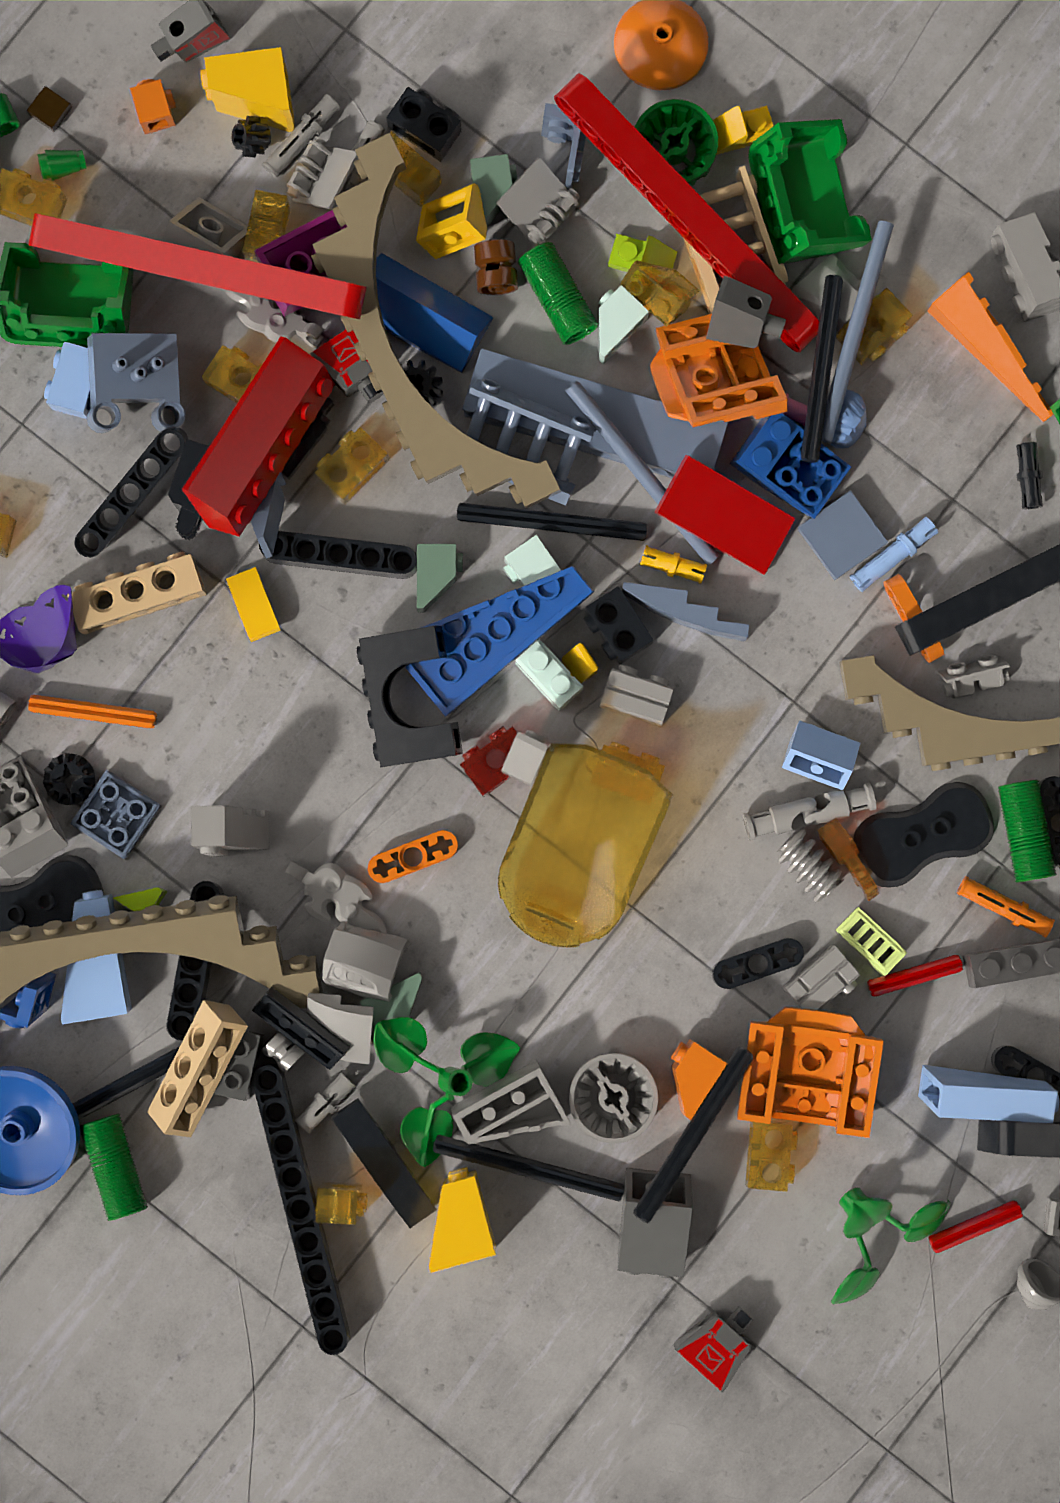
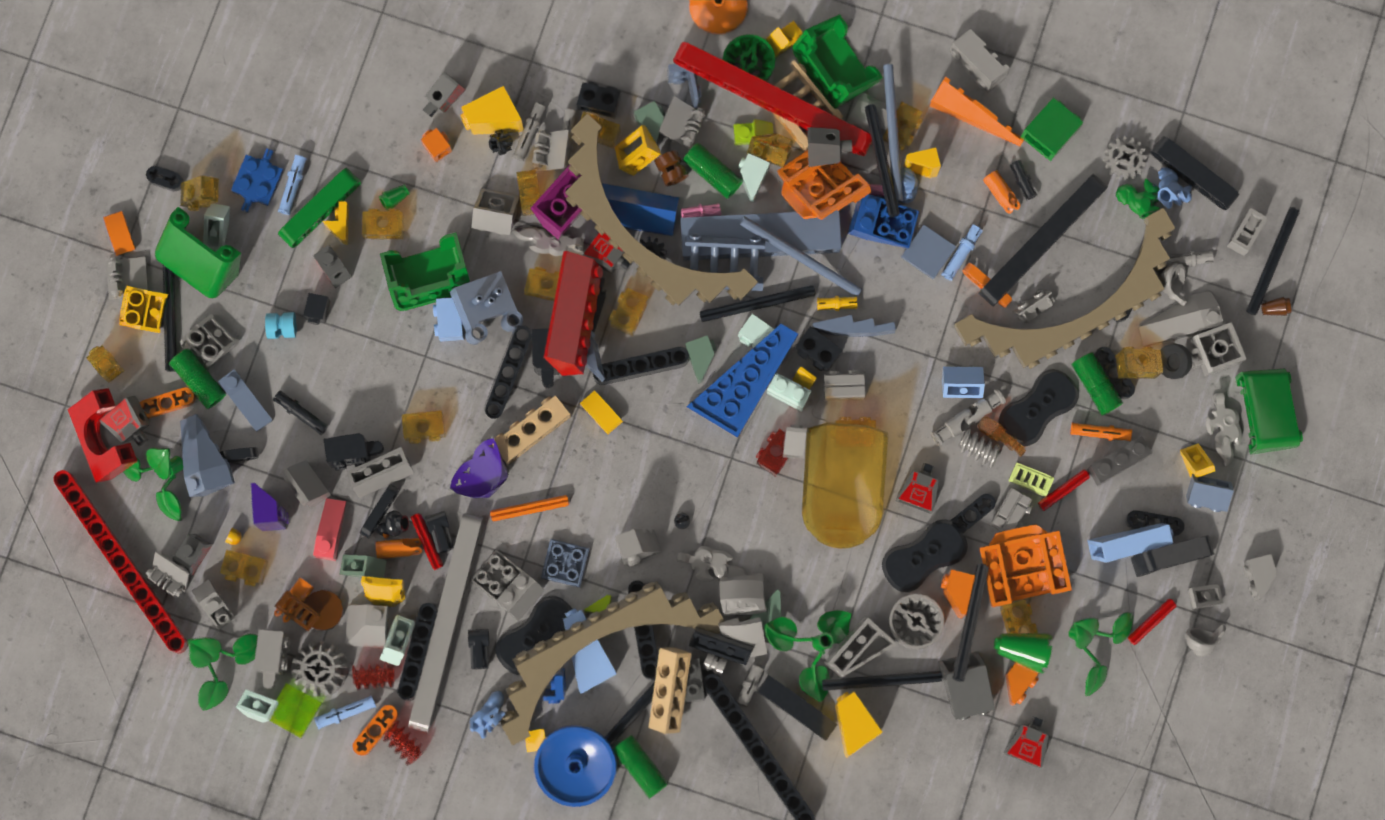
camera: 20 degrees left, 5 degrees down
dark brown tile [26,86,72,132] -> none
beam [28,213,367,320] -> none
black gear [42,753,95,805] -> none
clear yellow brick [315,1182,368,1225] -> none
black arch [357,625,463,768] -> none
orange beam [368,830,458,883] -> none
red tile [654,455,796,575] -> none
none -> black hinge [674,513,690,529]
none -> bright pink axle [681,203,721,218]
none -> black plate [882,519,968,592]
none -> torso [895,463,939,514]
none -> yellow tile [903,148,941,178]
none -> orange piece [983,170,1021,213]
none -> green cone [994,633,1053,674]
none -> orange slope [1005,662,1039,706]

